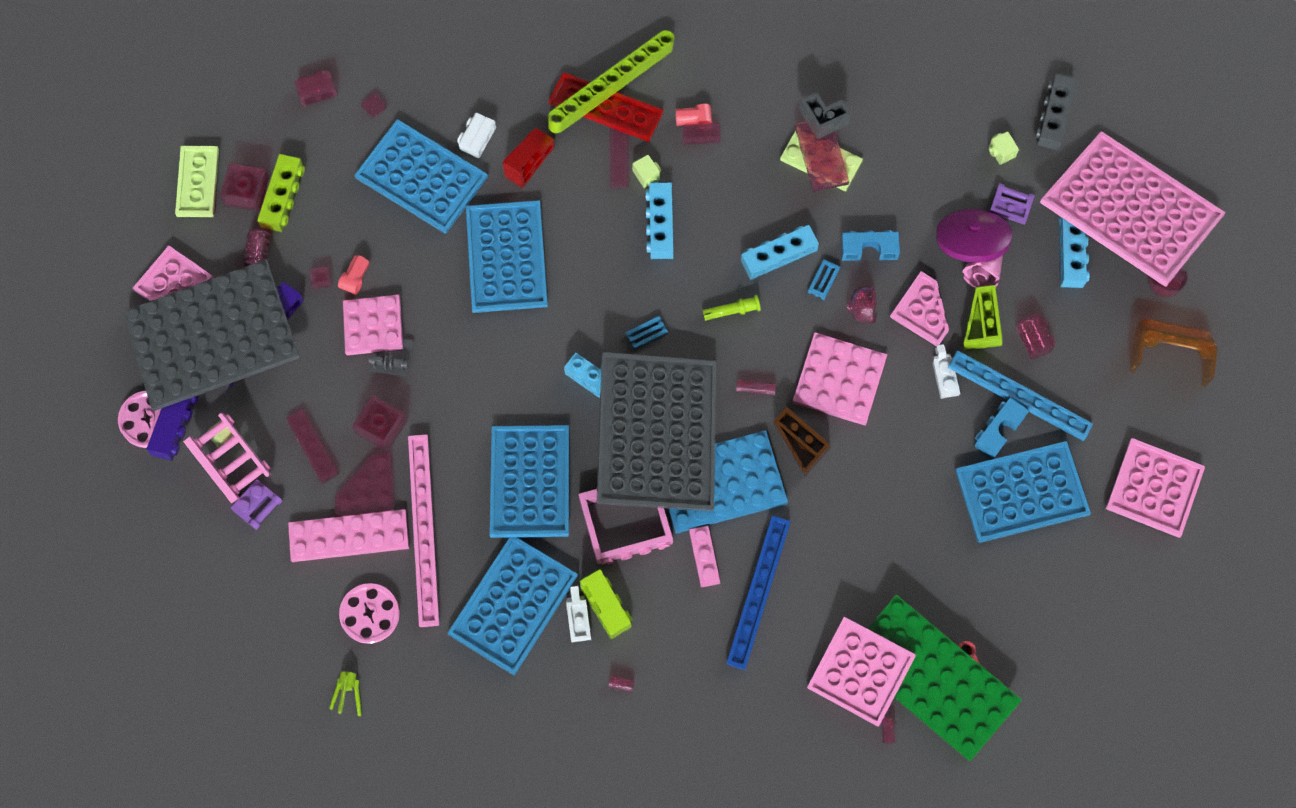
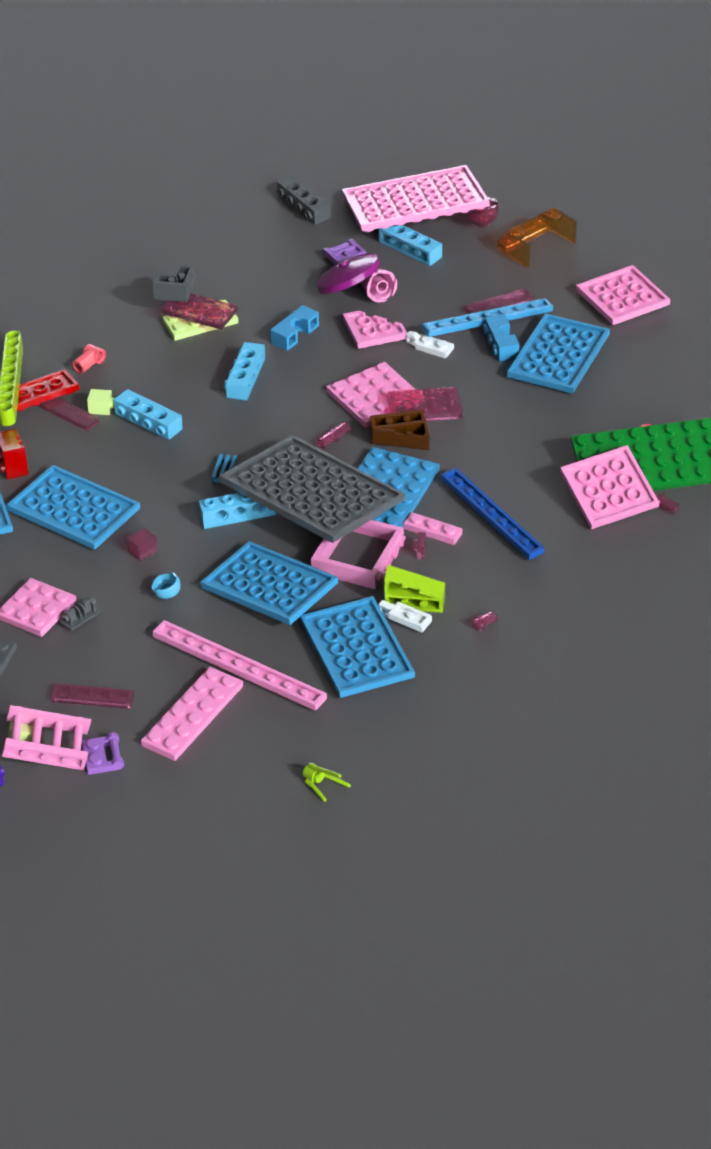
camera: 50 degrees left, 30 degrees down
clear pink plate [335,454,395,517] -> none
bright pink wedge [339,583,400,644] -> none
clear pink brick [352,395,408,452] -> none
clear pink plate [682,123,720,145] -> none
lime pin [702,295,761,321] -> none
dark azure tile [807,259,840,300] -> none
clear pink cylinder [847,286,877,324] -> none
lime wedge [964,285,1002,350] -> none
yellowish green brick [989,132,1019,164] -> none
clear pink brick [1016,313,1055,359] -> none
none -> clear pink brick [127,528,158,561]
none -> medium azure hair [151,572,181,600]
none -> clear pink plate [387,387,464,421]
none -> clear pink plate [413,532,426,559]
none -> clear pink tile [465,288,534,314]

